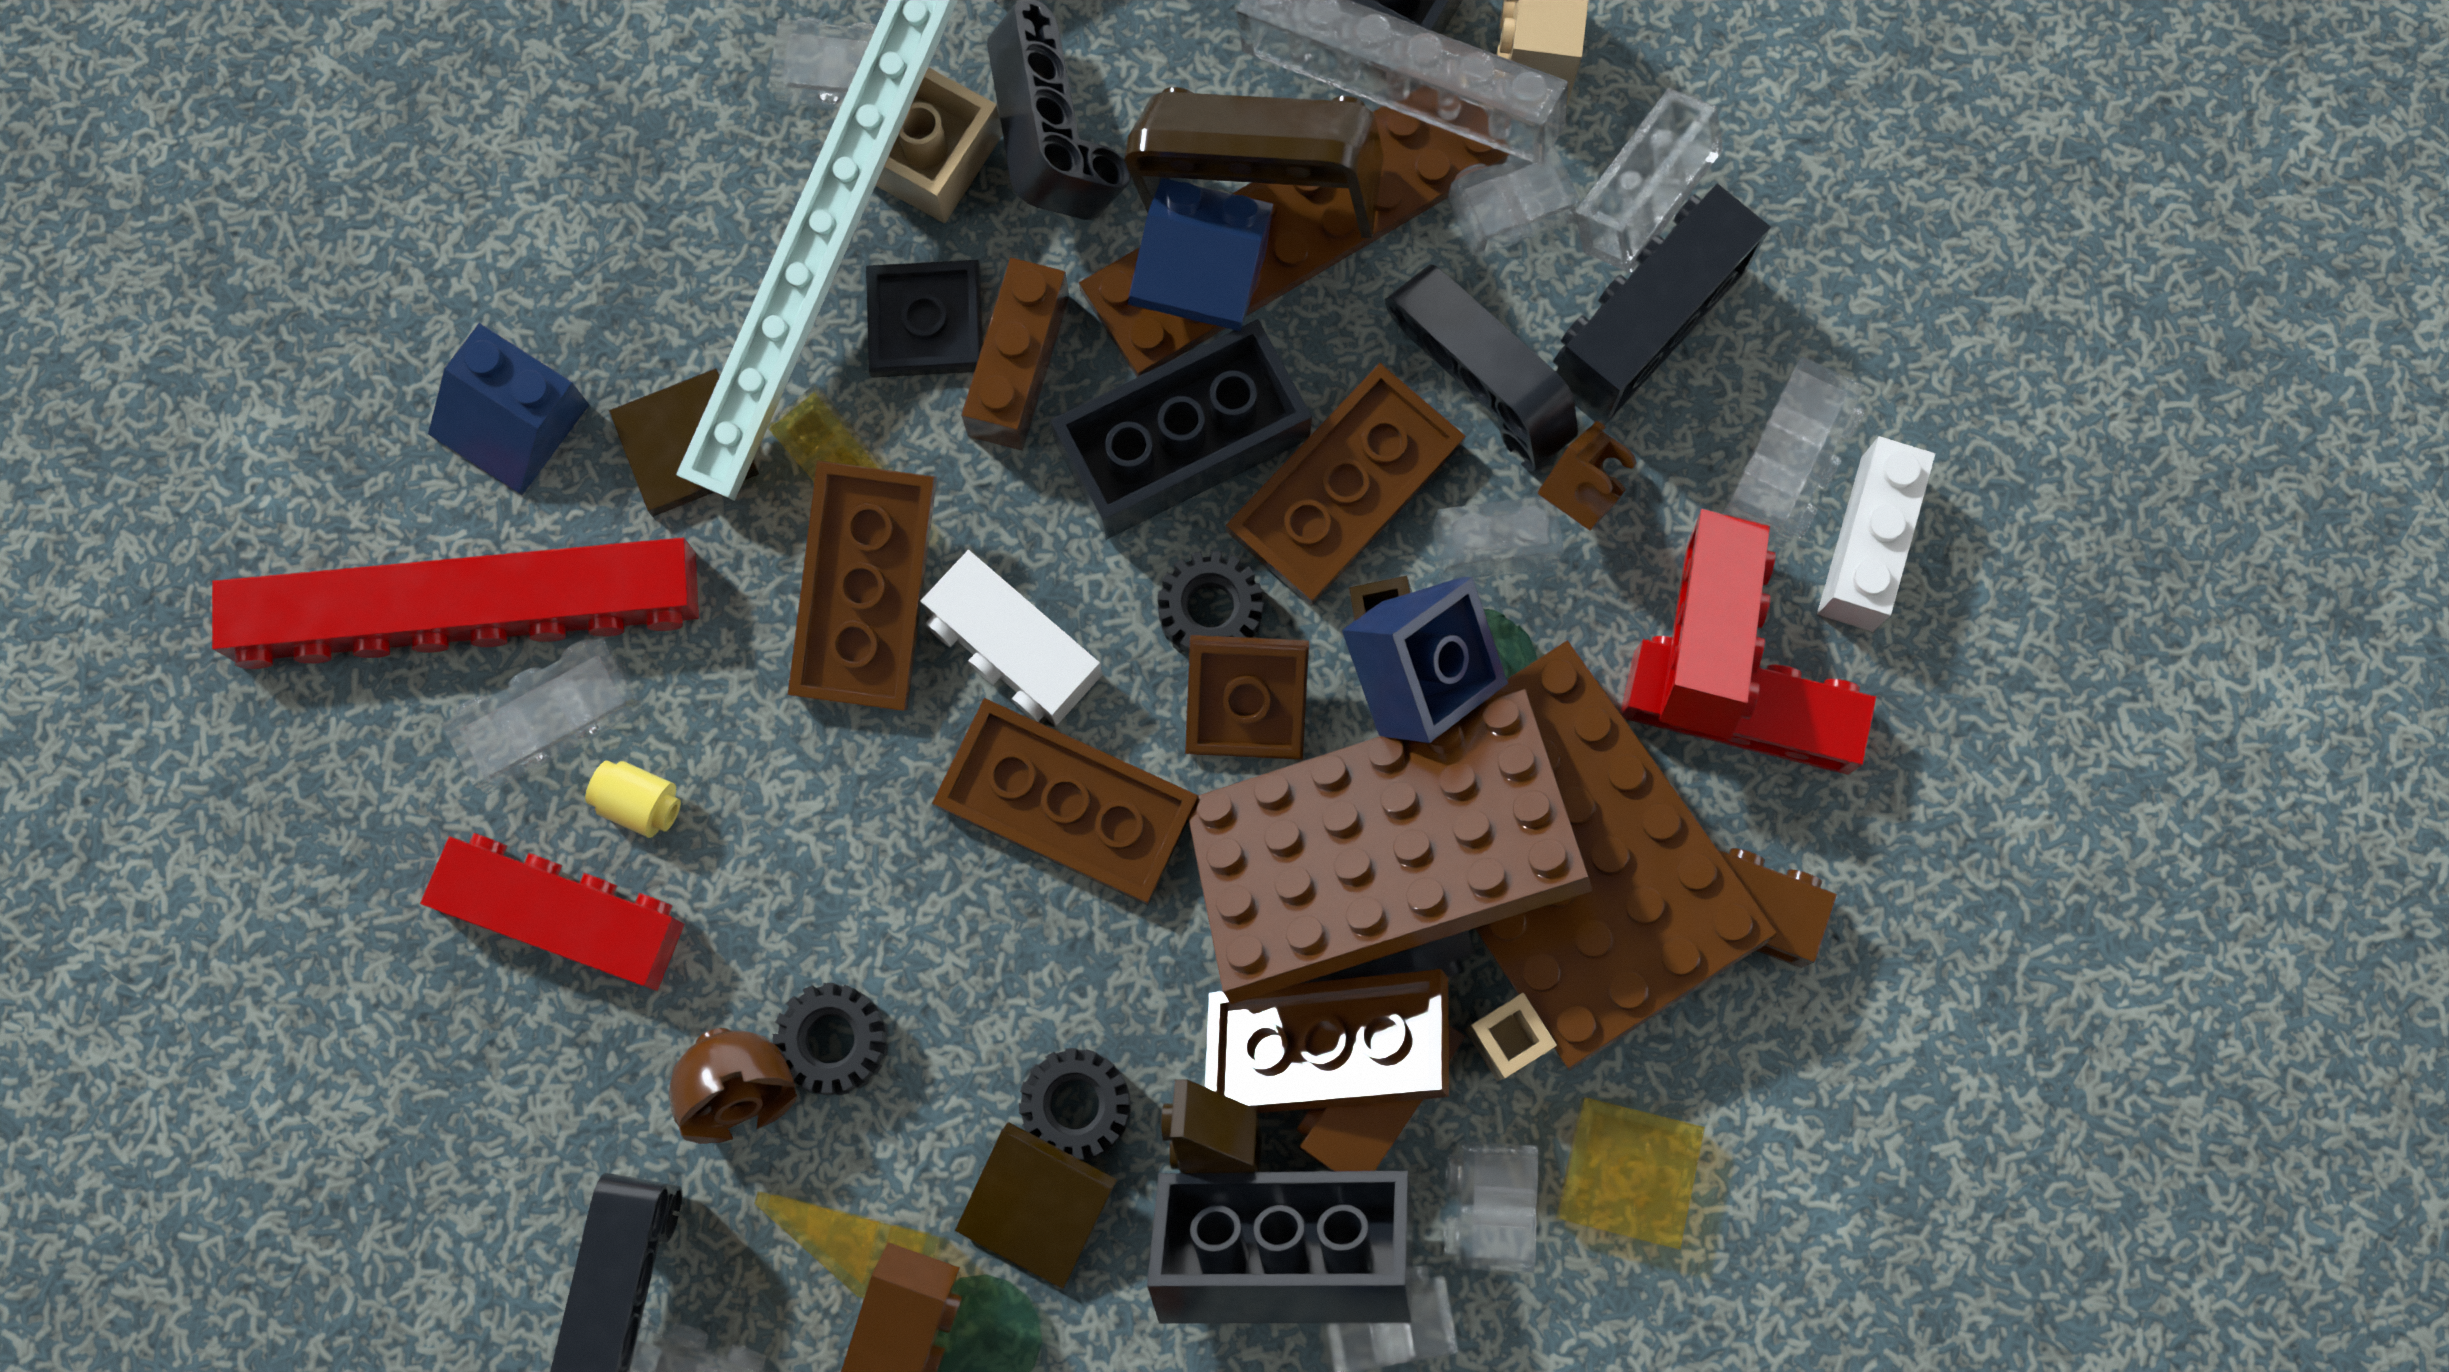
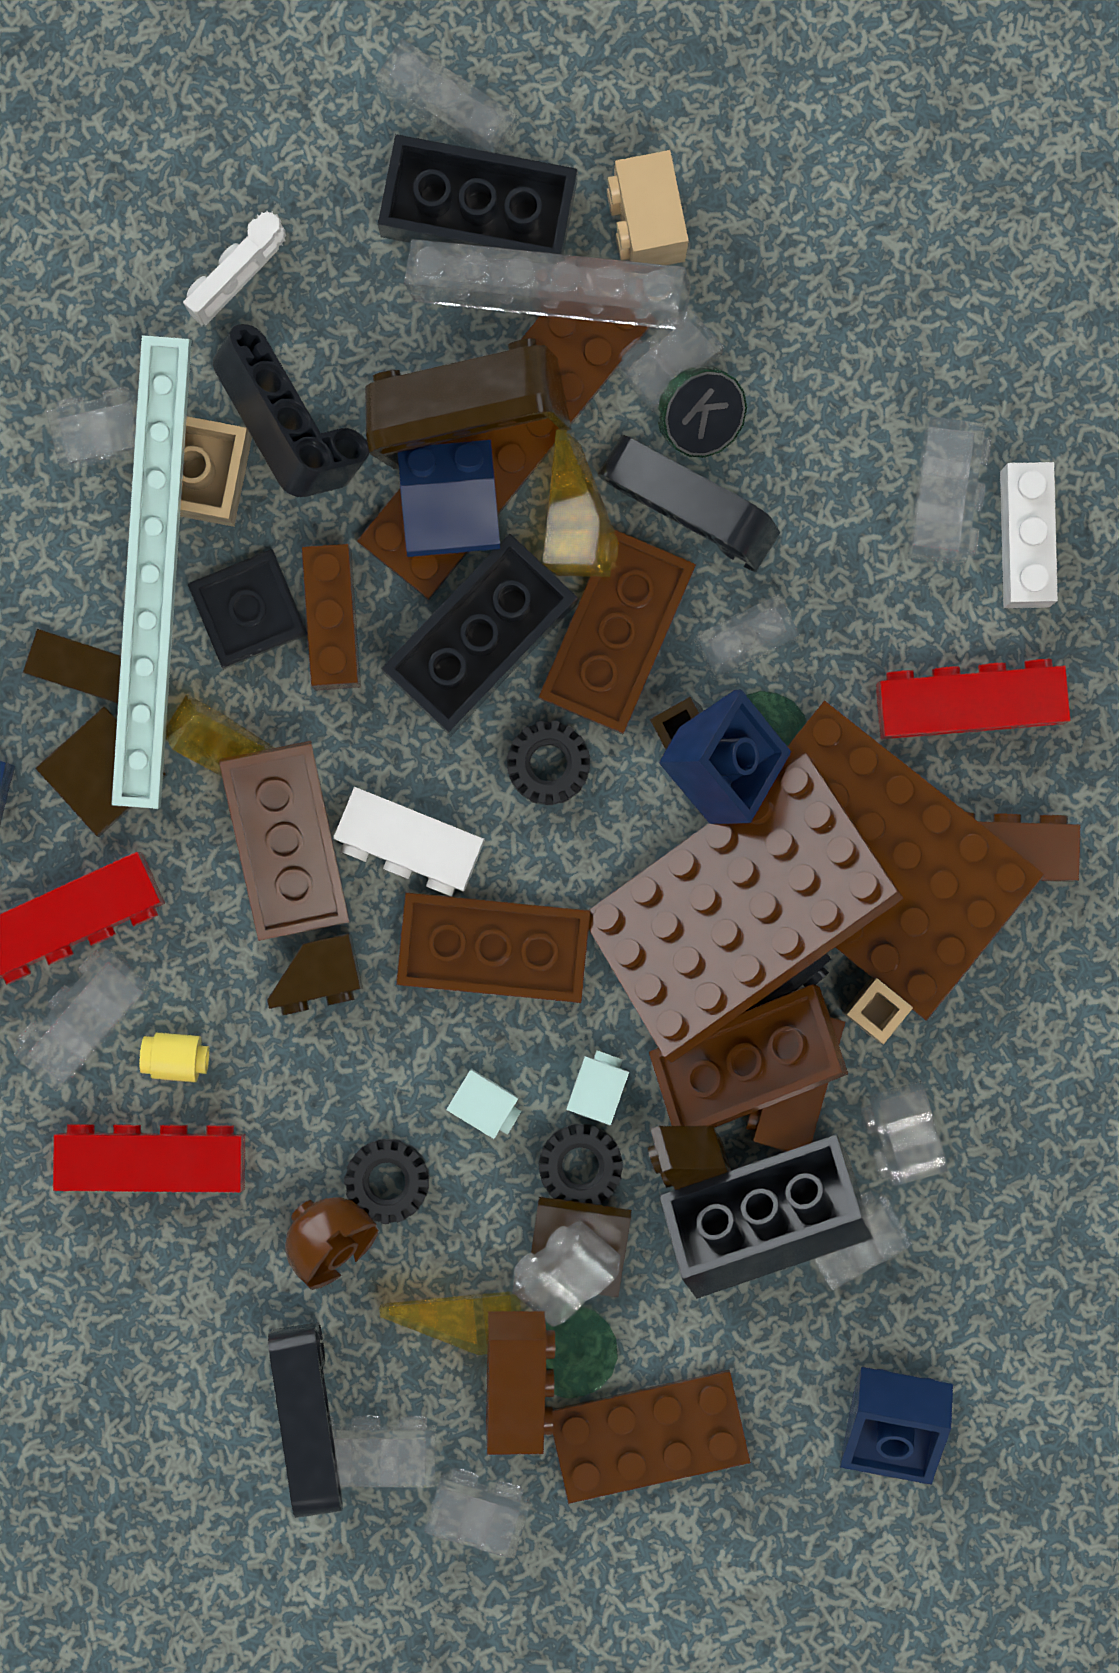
camera: 20 degrees left, 10 degrees up
reddish brown tile [1185,635,1309,760] -> none
reddish brown hinge [1537,421,1637,531] -> none
black brick [1553,183,1771,425] -> none
clear yellow plate [1556,1097,1705,1250] -> none
clear brick [1575,88,1723,273] -> none
brick [1659,509,1776,740] -> none
none -> dark brown tile [23,629,121,704]
none -> dark brown slope [267,934,363,1016]
none -> light aqua brick [446,1069,521,1139]
none -> clear brick [512,1220,621,1327]
none -> clear yellow slope [543,429,618,577]
none -> light aqua brick [566,1051,629,1125]
none -> black tile [658,365,747,458]

